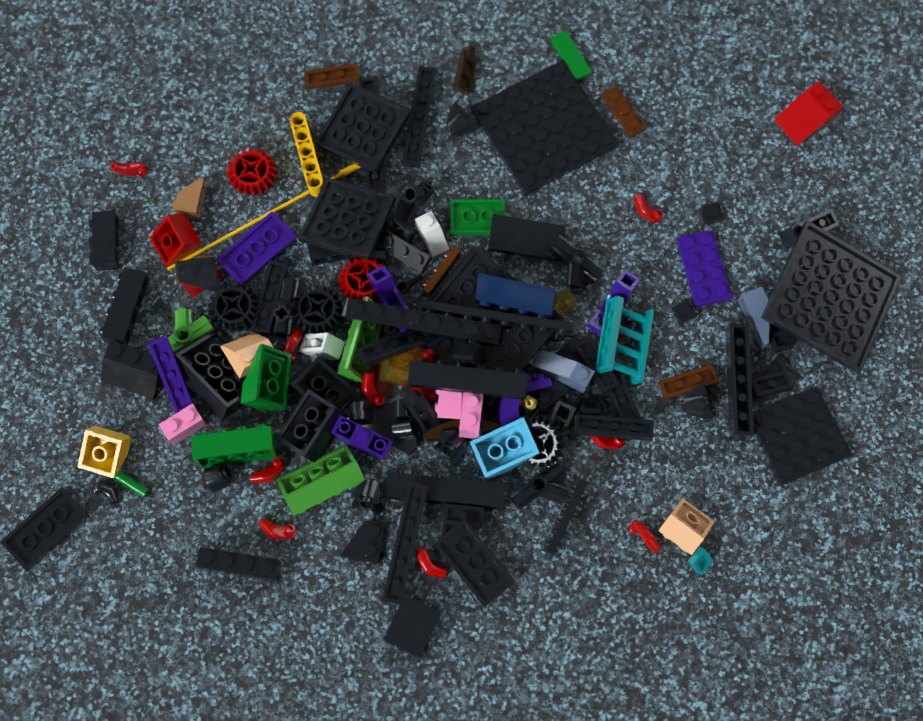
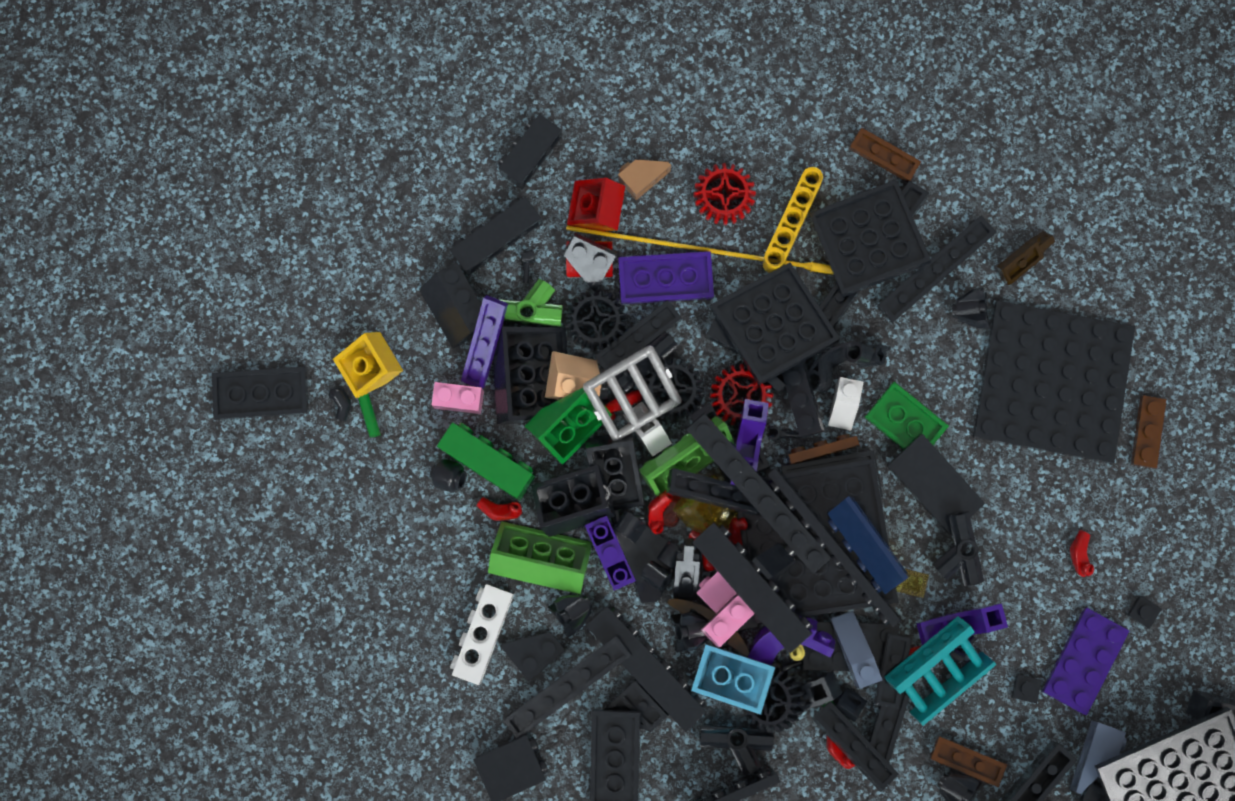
camera: 45 degrees right, 10 degrees up
red arm [111,162,148,177] -> none
black brick [195,547,282,583] -> none
red arm [258,518,296,539] -> none
red arm [415,547,447,578] -> none
green tile [550,30,592,81] -> none
none -> white brick [450,584,514,685]
none -> light grey bar [583,345,682,441]

